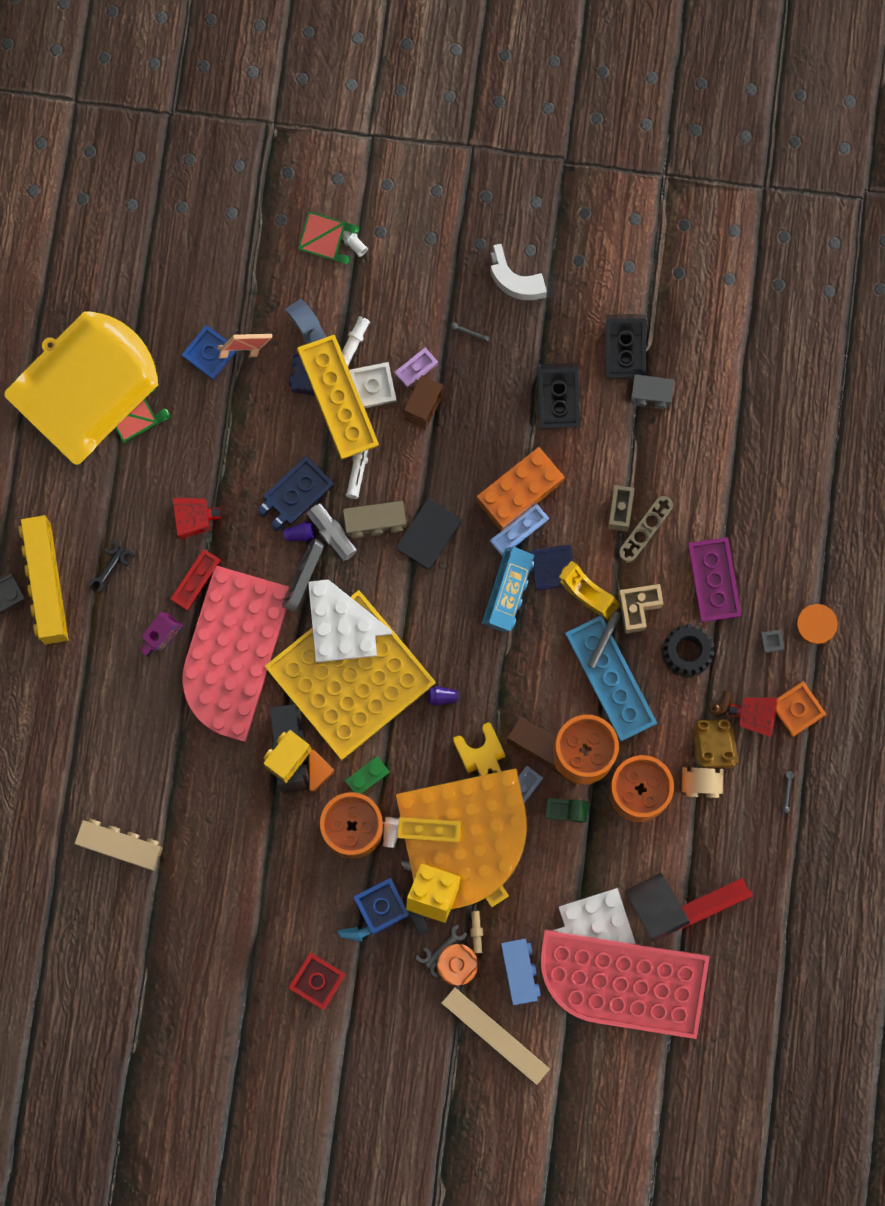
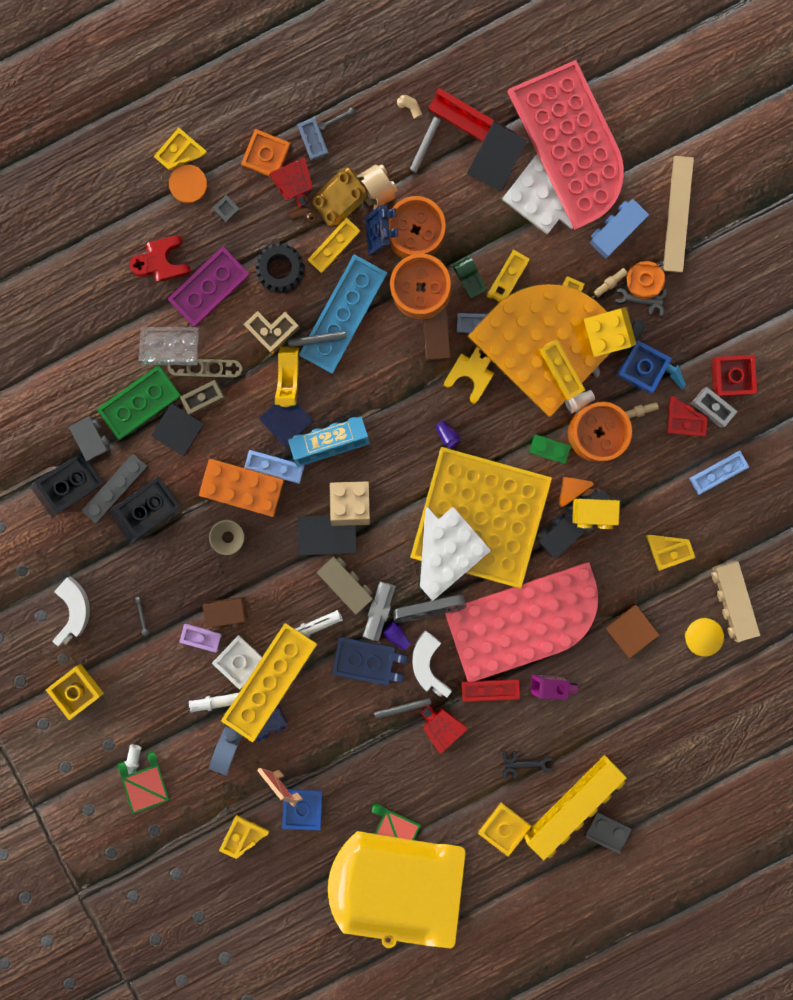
camera: 125 degrees left, 10 degrees up
none -> yellow brick [46,664,104,720]
none -> dark grey plate [82,454,148,523]
none -> green tile [97,365,181,441]
none -> red piece [129,235,191,282]
none -> clear plate [138,327,199,365]
none -> black tile [151,404,204,456]
none -> yellow wing [154,127,207,171]
none -> dark tan piece [209,520,244,555]
none -> yellow wing [219,815,269,859]
none -> sand blue plate [297,117,329,161]
none -> yellow plate [308,218,361,274]
none -> tan brick [330,482,370,526]
none -> dark blue tile [365,205,398,256]
none -> dark grey bar [374,698,431,719]
none -> tan arm [397,95,423,119]
none -> light grey bar [410,117,441,173]
none -> white arch [412,630,452,697]
none -> yellow tile [478,802,532,857]
none -> yellow plate [486,249,530,304]
none -> dark orange tile [605,605,659,658]
none -> tan bar [625,402,659,418]
none -> yellow wing [646,535,696,571]
none -> red wing [666,396,708,437]
none -> yellow dish [685,618,724,656]
none -> light blue tile [689,451,749,495]
none -> light grey brick [691,387,737,428]

